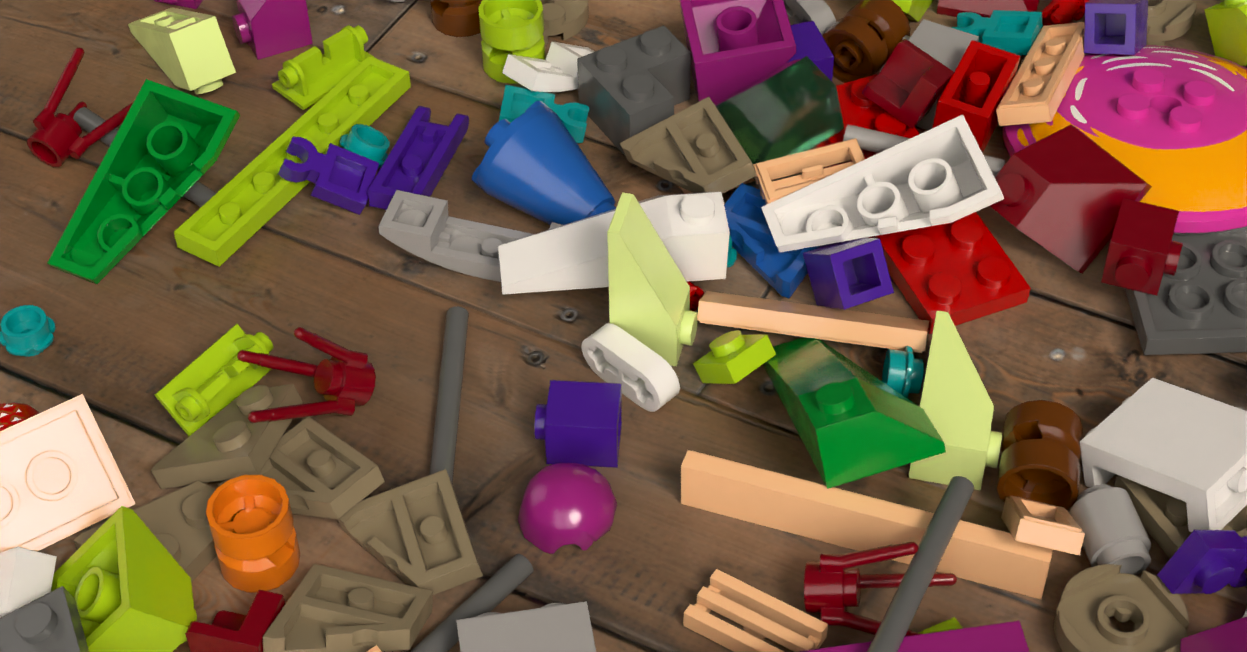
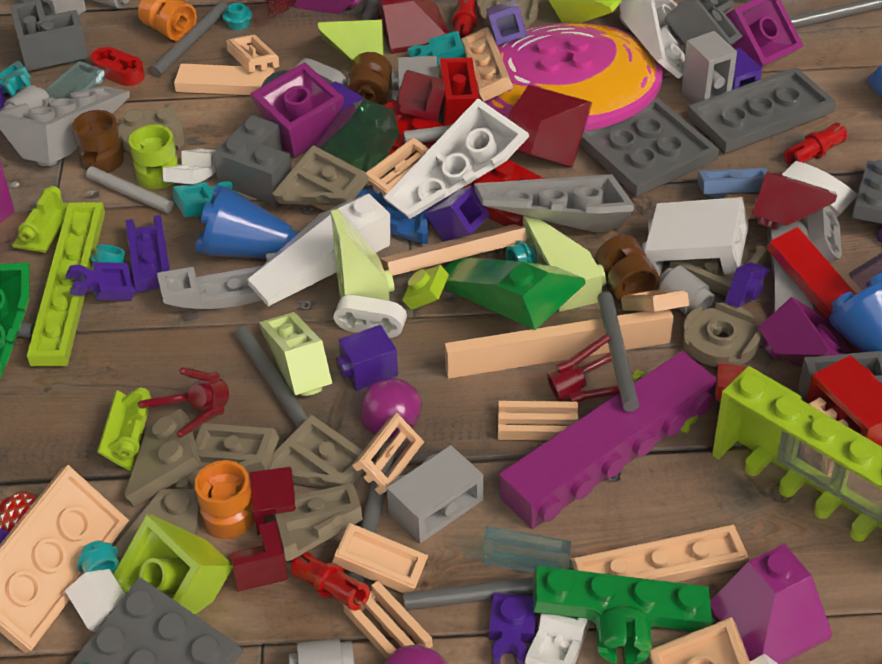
camera: 30 degrees left, 0 degrees up
dark red brick [1101,198,1183,296] -> none
none -> teal plate [77,540,119,573]
none -> light grey bar [86,166,174,214]
none -> dark red panel [250,467,296,535]
none -> yellowish green slope [259,312,332,396]
none -> light nougat tile [352,413,424,495]
none -> light grey wedge [475,174,634,232]

